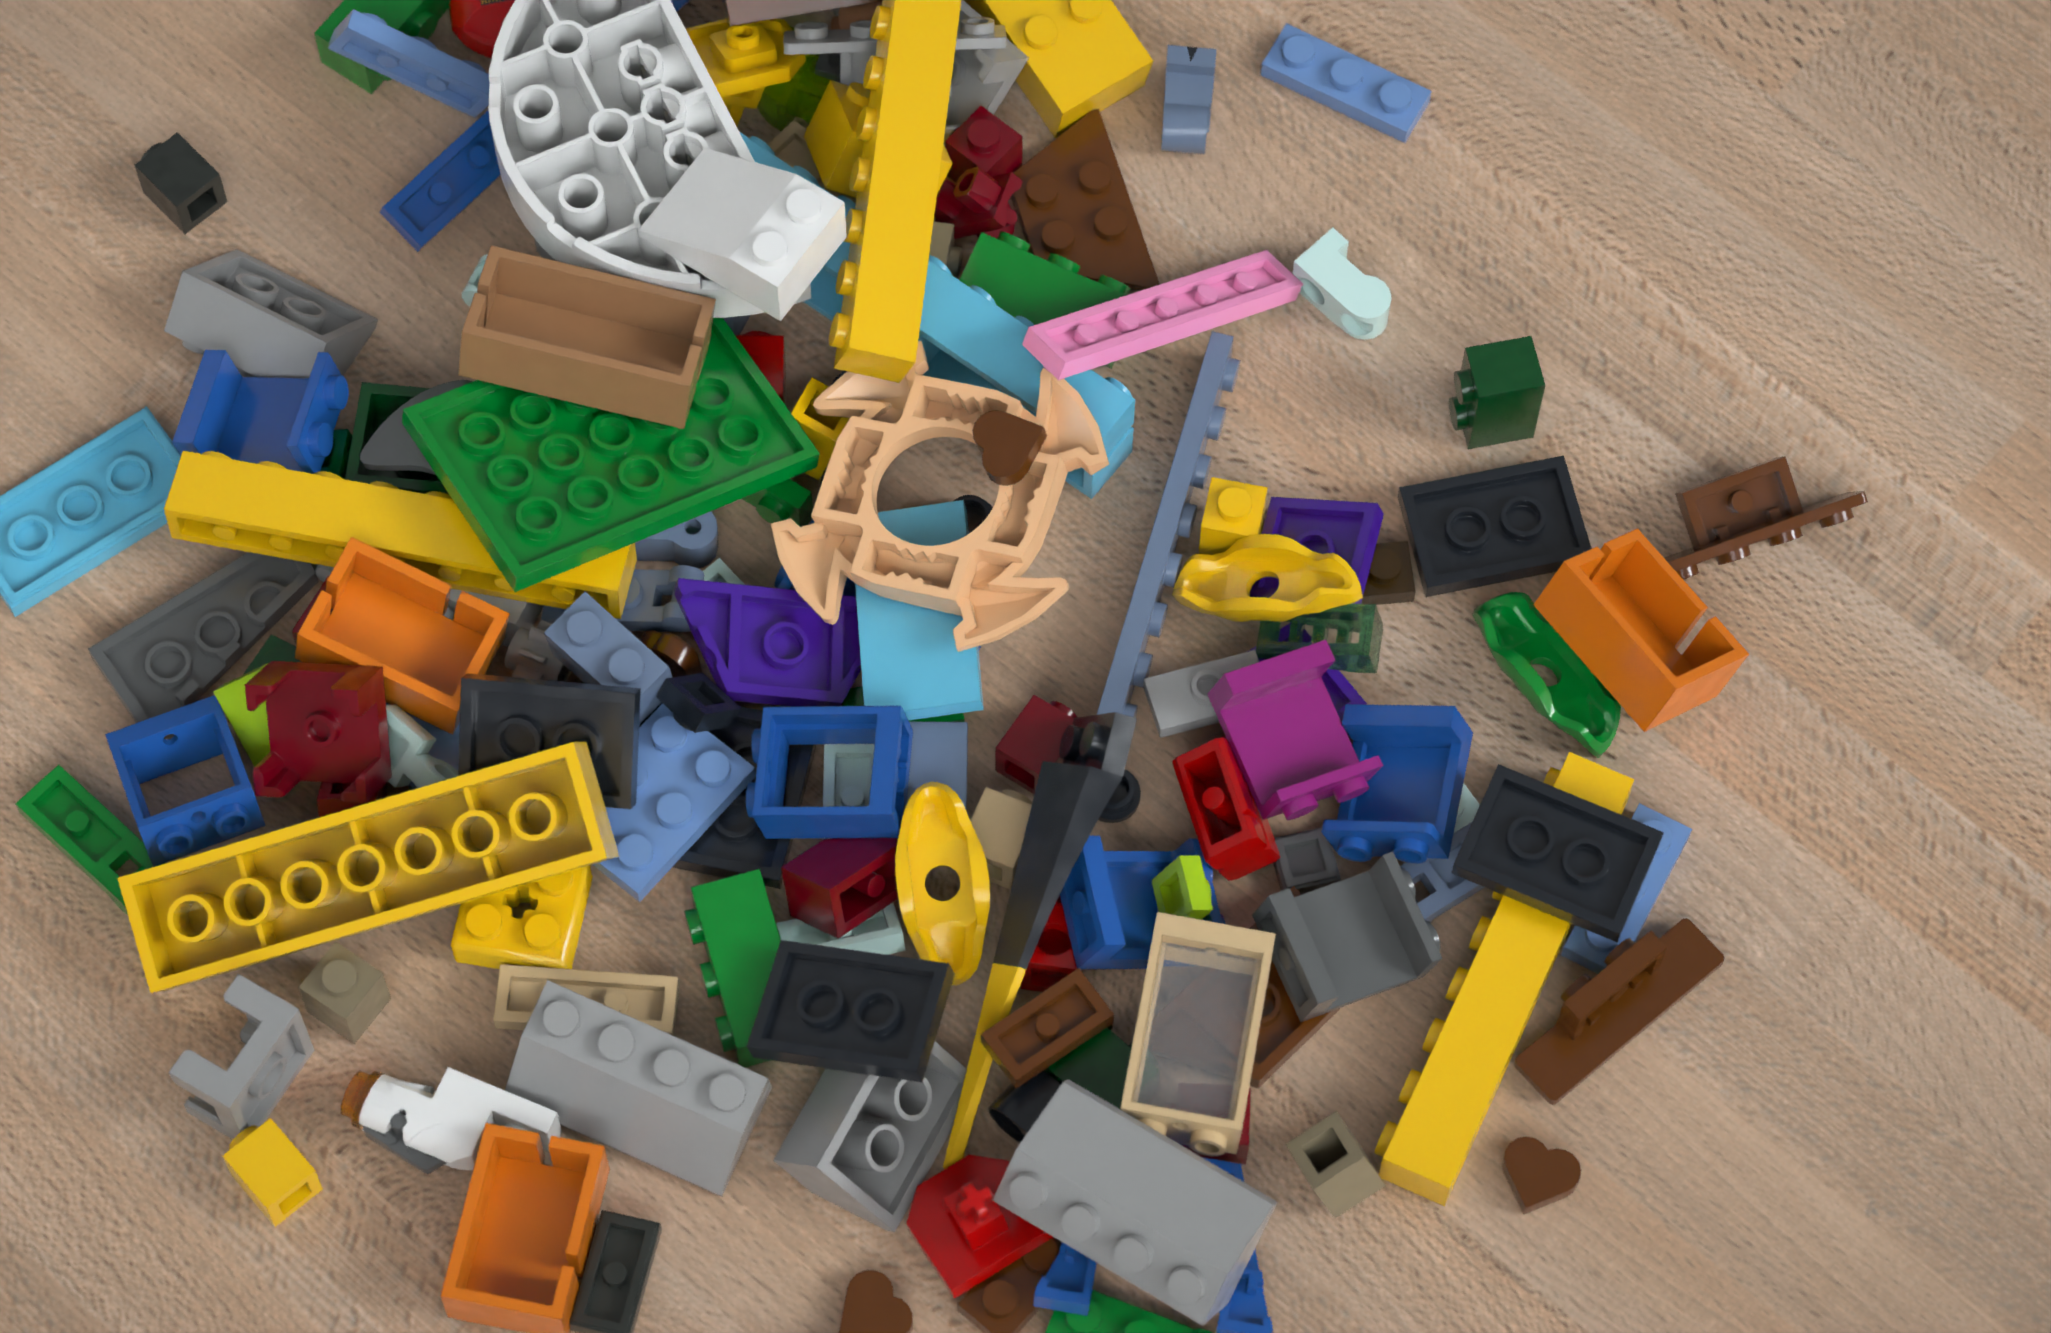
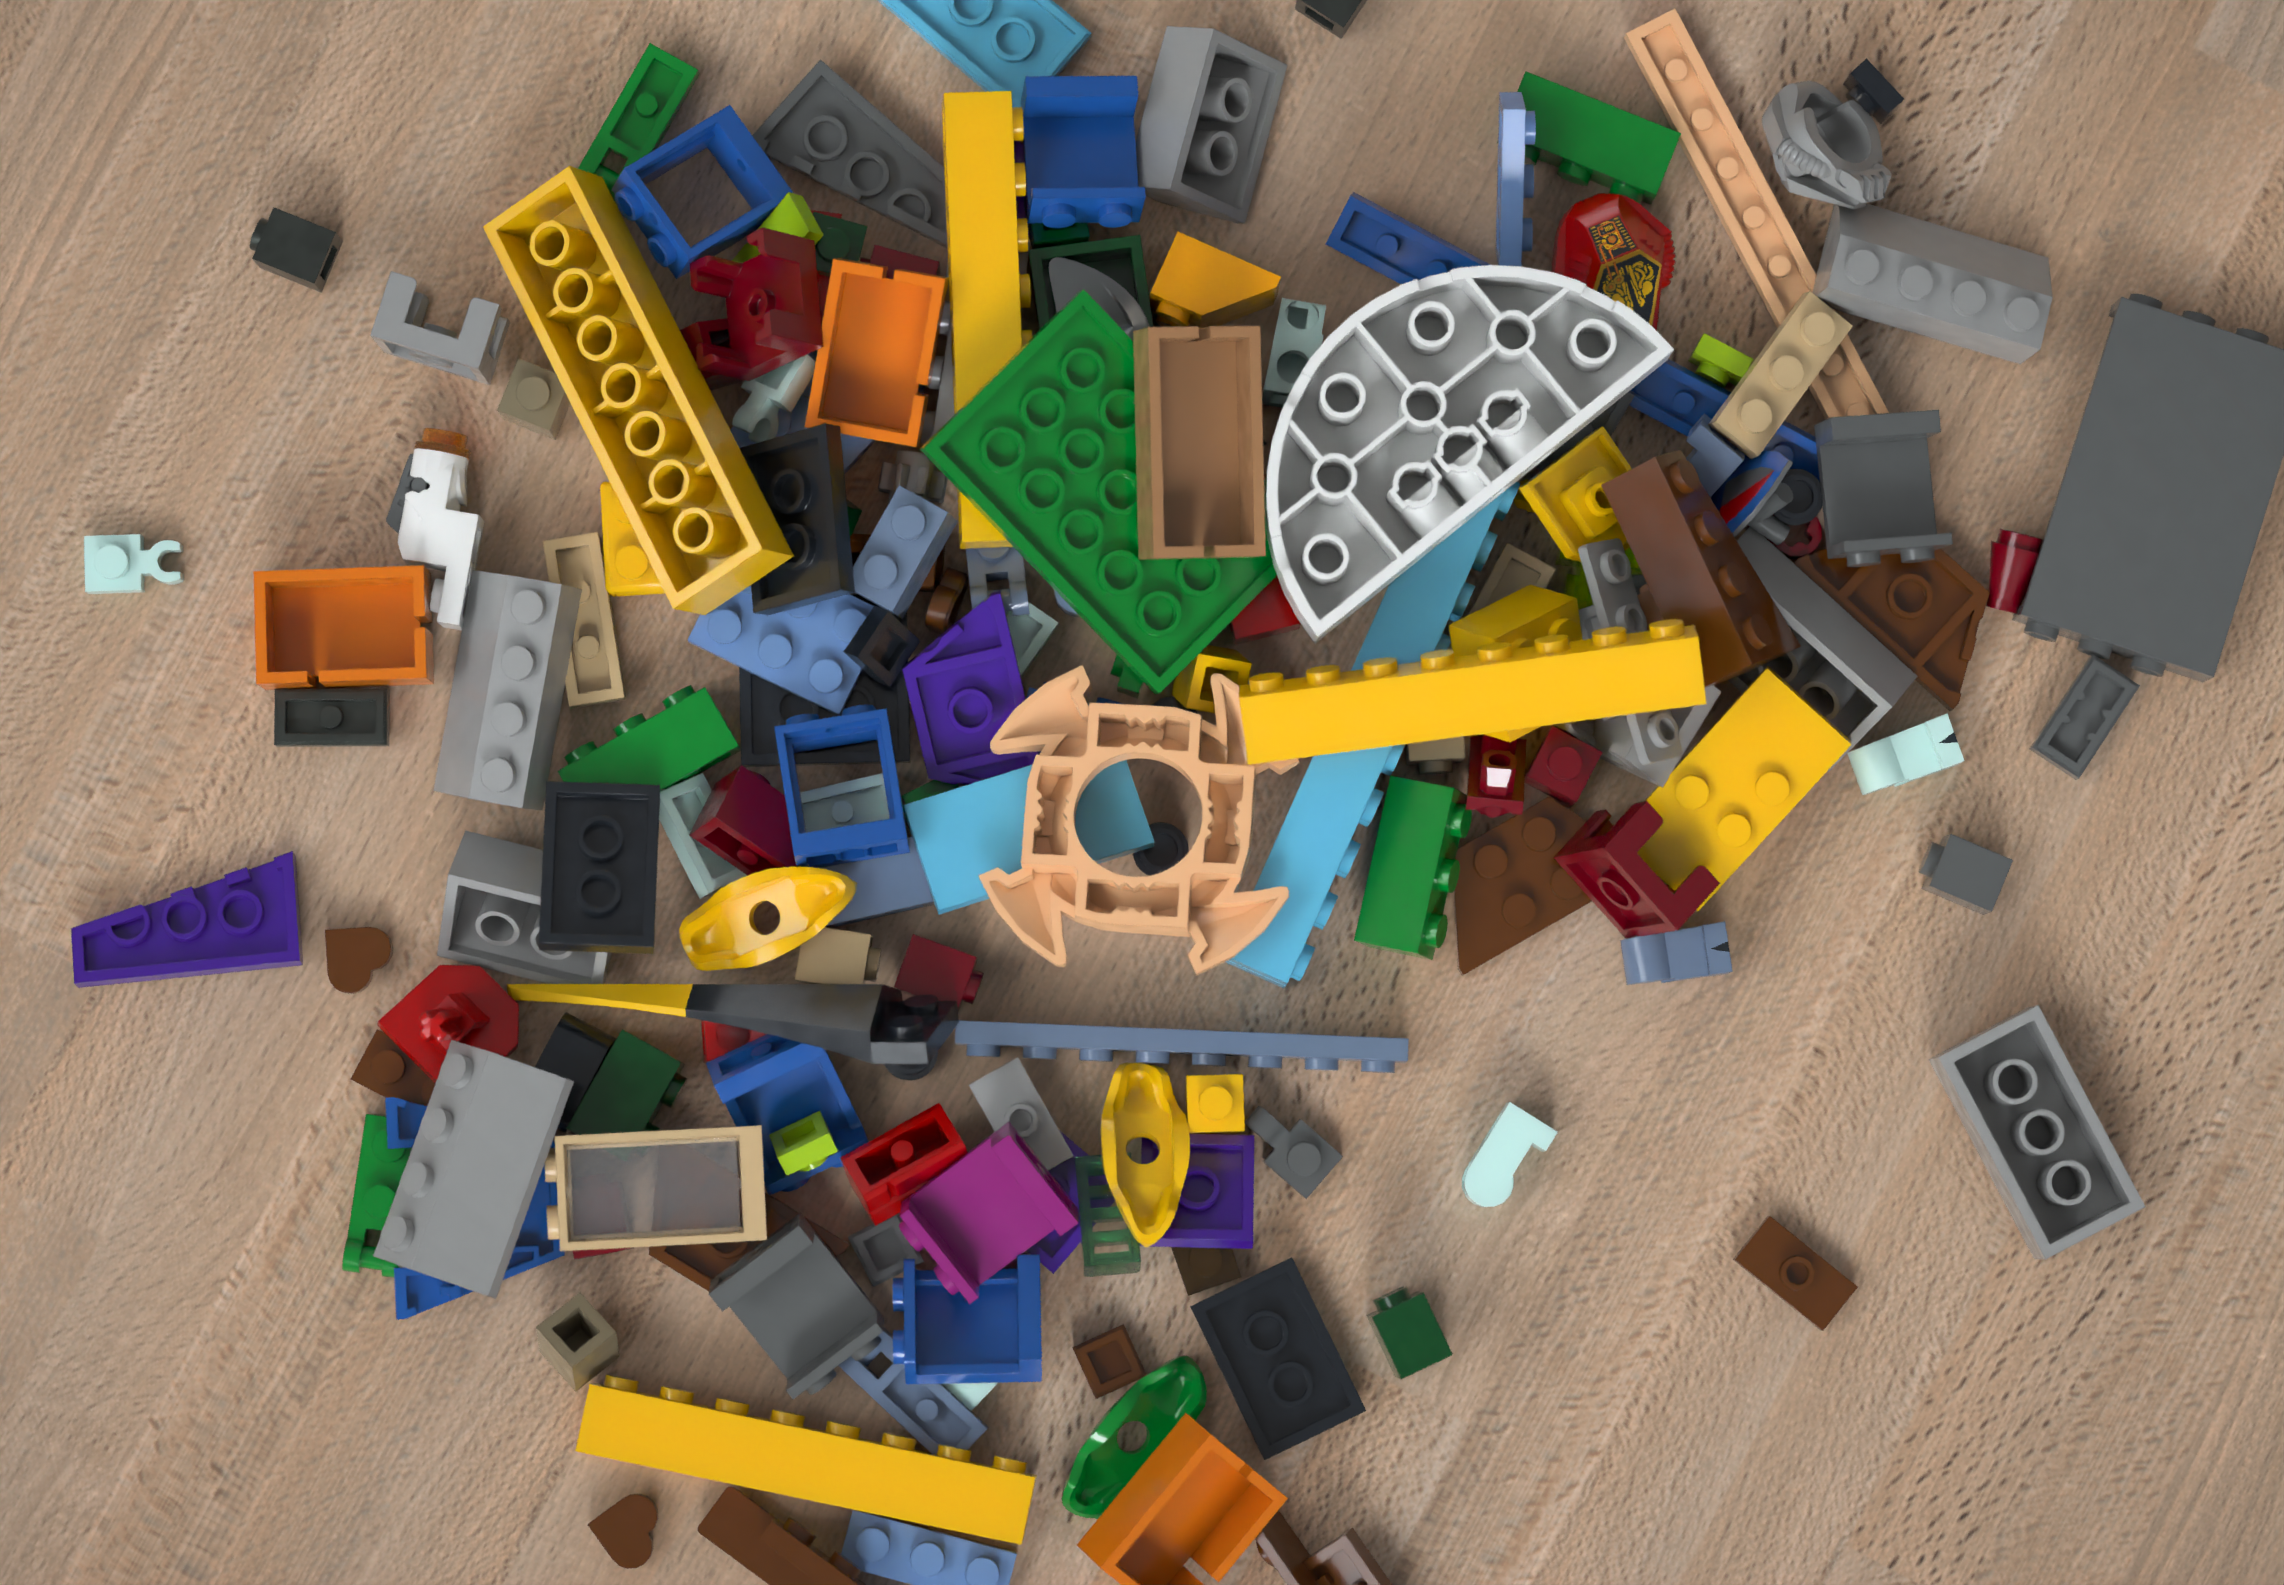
camera: 70 degrees right, 20 degrees up
yellow brick [222,1118,323,1227] -> none
white slope [638,148,847,321] -> none
reddish brown tile [972,410,1047,486] -> none
reddish brown plate [981,968,1114,1089] -> none
bright pink plate [1022,250,1303,380] -> none
medium blue plate [1260,23,1431,143] -> none
black plate [1451,764,1664,943] -> none
none -> pearl dark grey brick [249,207,343,293]
none -> reddish brown tile [1072,1324,1147,1399]
none -> light orange slope [1150,232,1281,329]
none -> dark grey plate [1245,1106,1343,1199]
none -> dark red panel [1553,801,1720,939]
none -> reddish brown plate [1733,1216,1858,1331]

